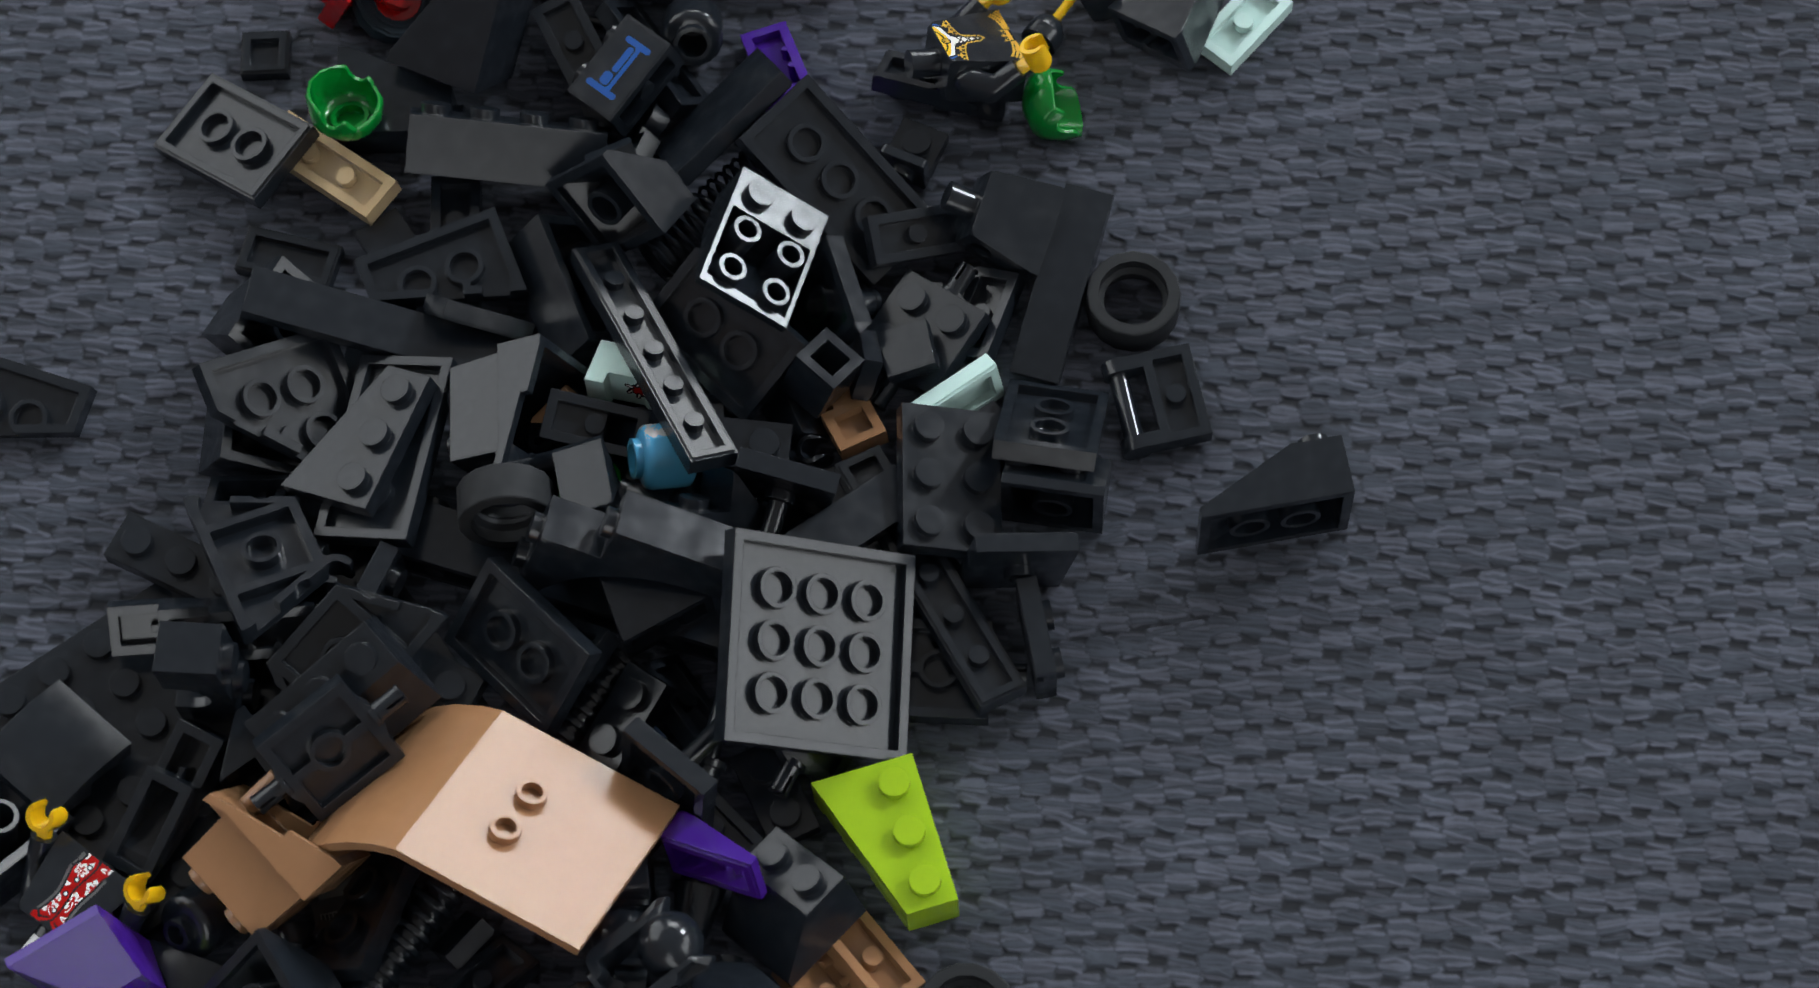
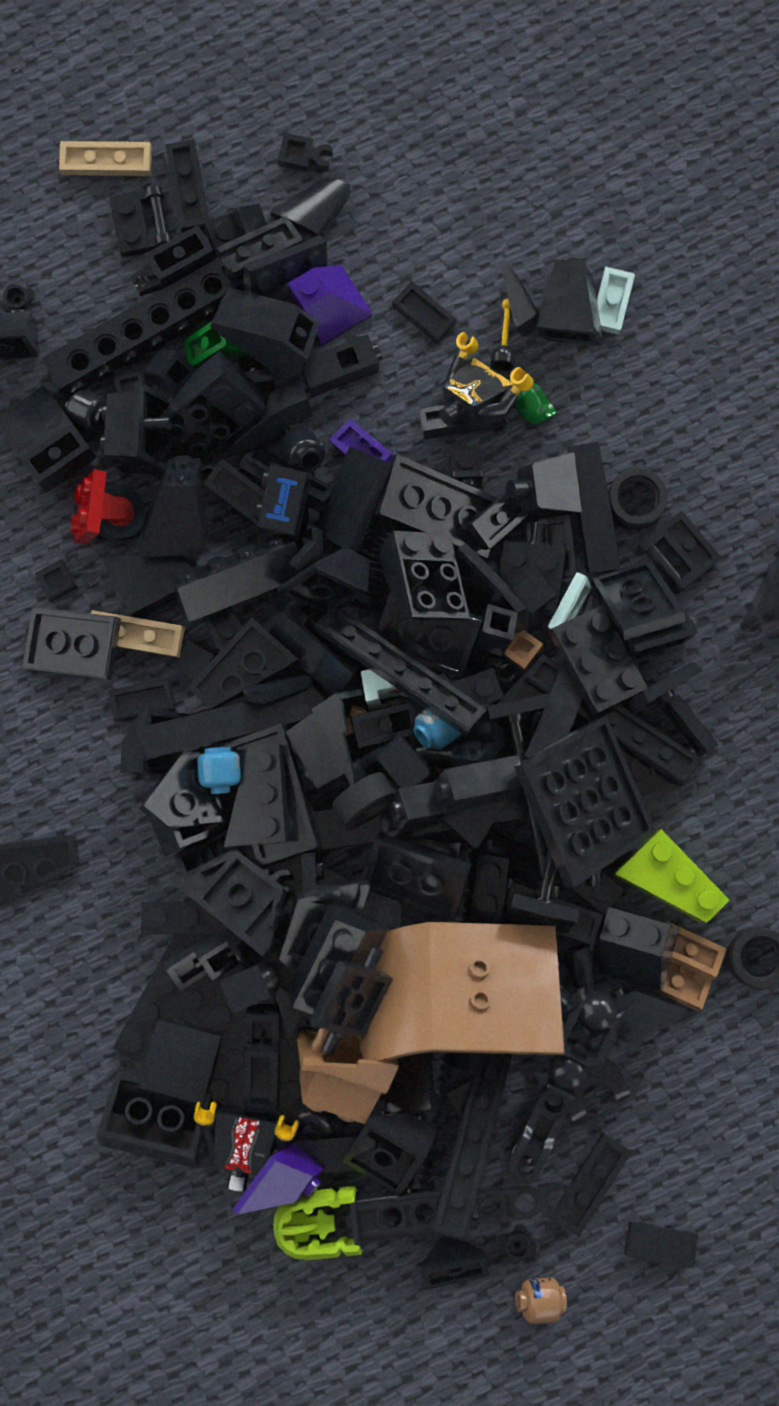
camera: 30 degrees left, 15 degrees up
green hair [305,65,384,142] -> none
dark purple slope [661,810,767,900] -> none
none -> dark azure head [197,747,241,794]

